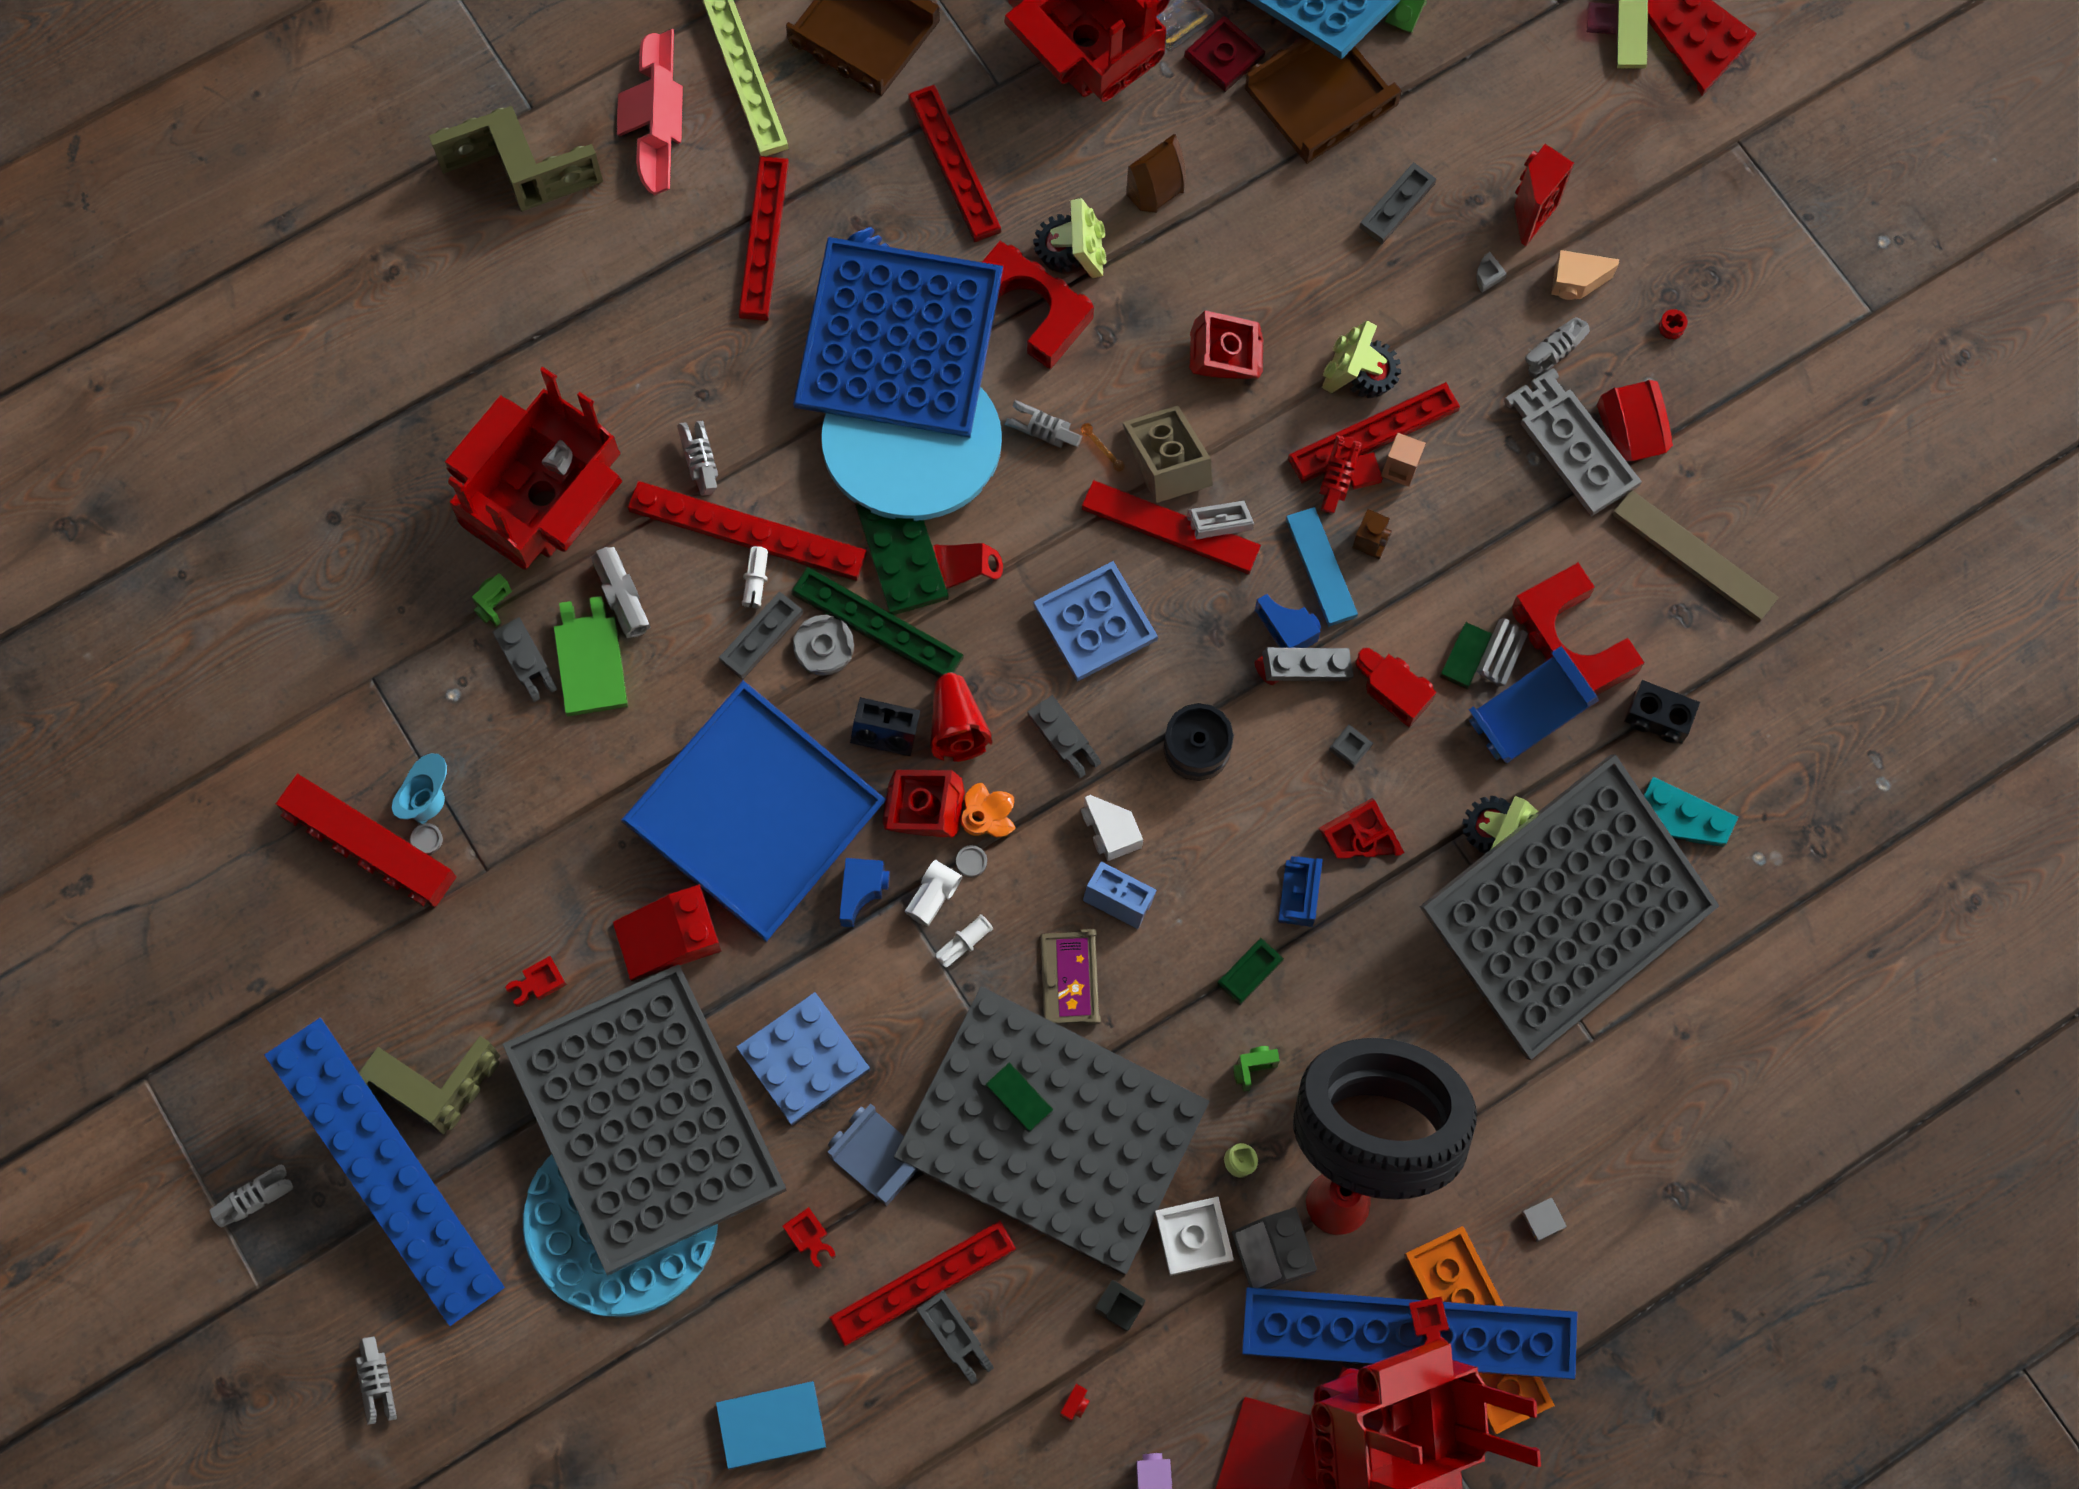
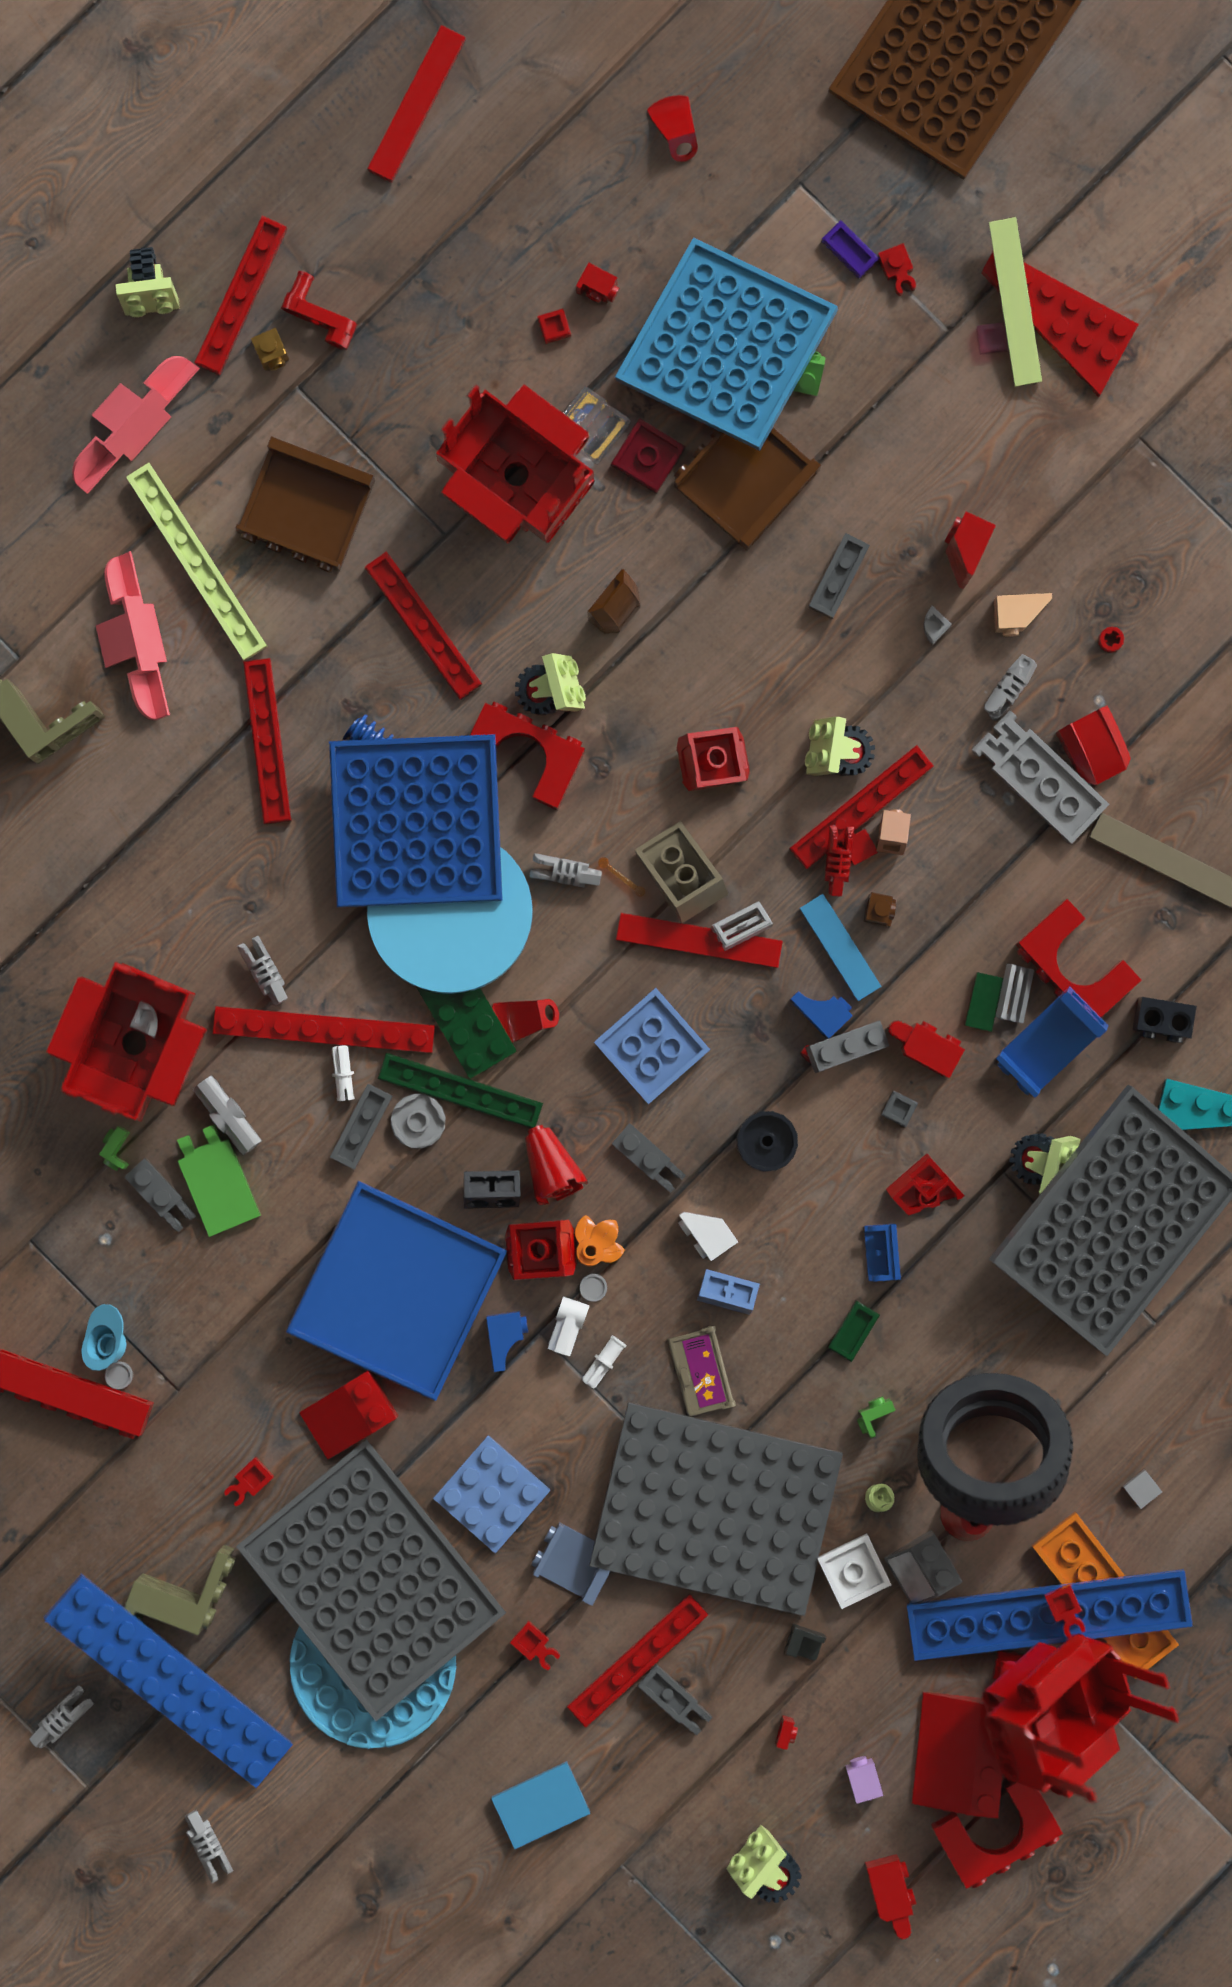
camera: 15 degrees left, 15 degrees up
dark green tile [985,1062,1053,1133] -> none

